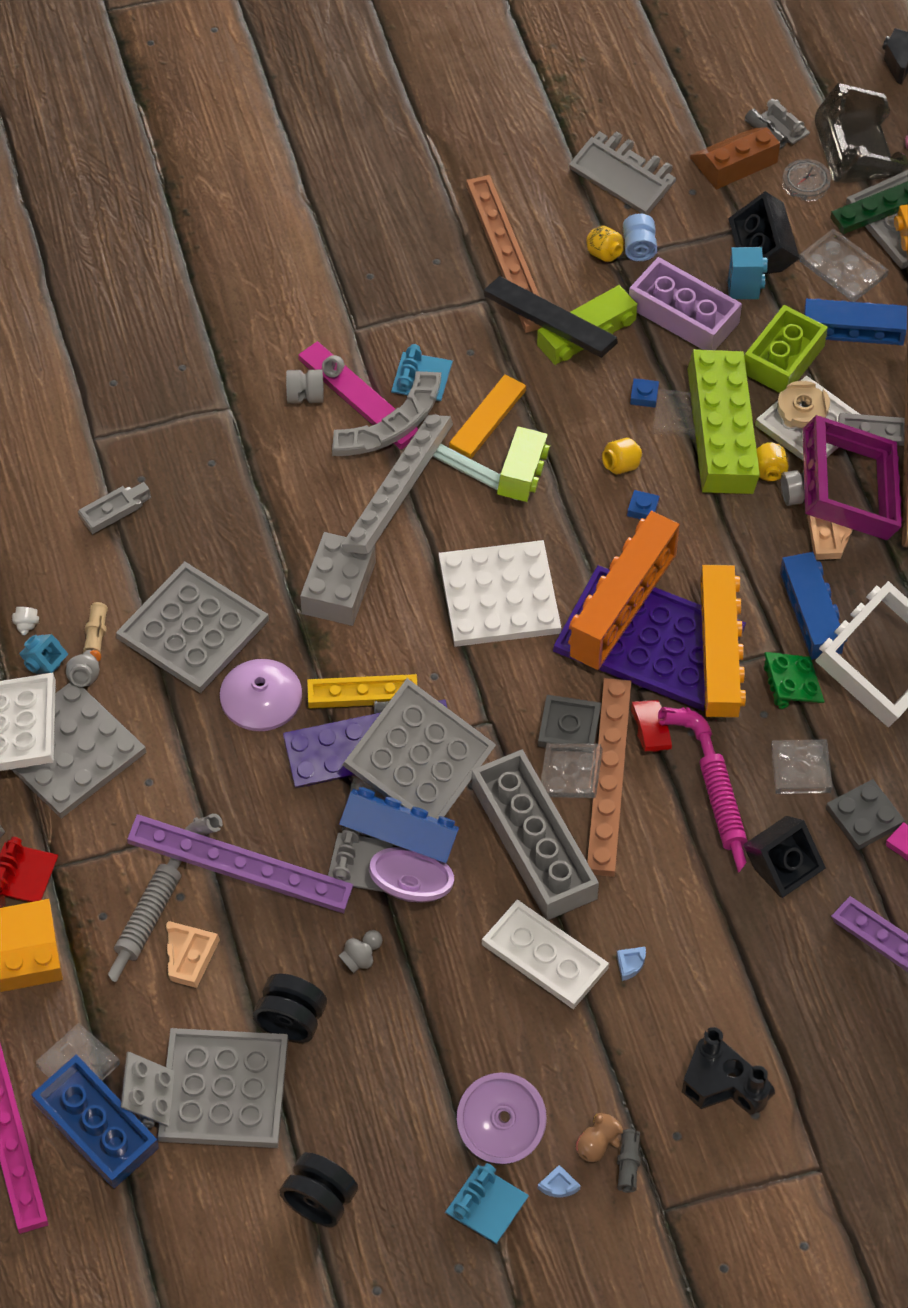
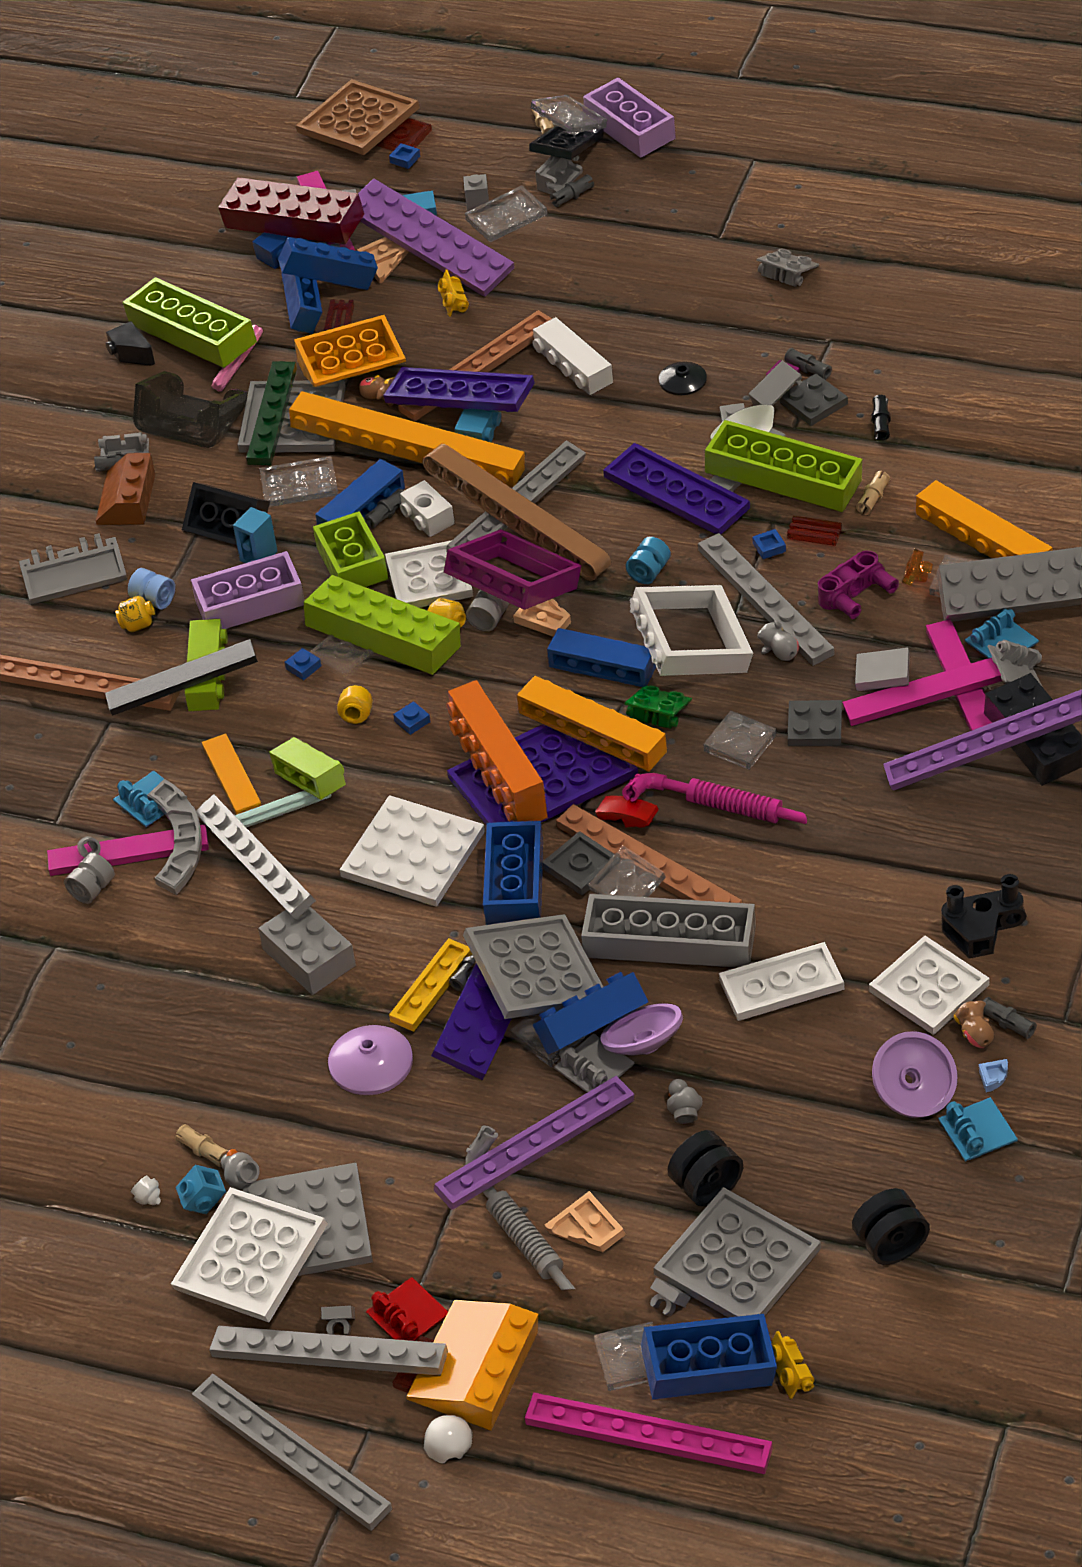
camera: 50 degrees left, 10 degrees down
light grey hinge [78,482,151,534] -> none
light grey plate [116,561,269,693] -> none
light grey hinge [121,1052,175,1128] -> none
light blue tile [616,947,646,981] -> none
black slope [743,816,826,898] -> none
tan plate [777,381,830,428] -> none
clear tile [782,159,832,201] -> none
none -> dark grey pin [363,488,404,529]
none -> white brick [400,480,455,537]
none -> blue brick [483,821,544,925]
none -> light grey tile [650,1278,691,1316]
none -> yellow hinge [771,1331,815,1399]
none -> white plate [869,936,989,1035]

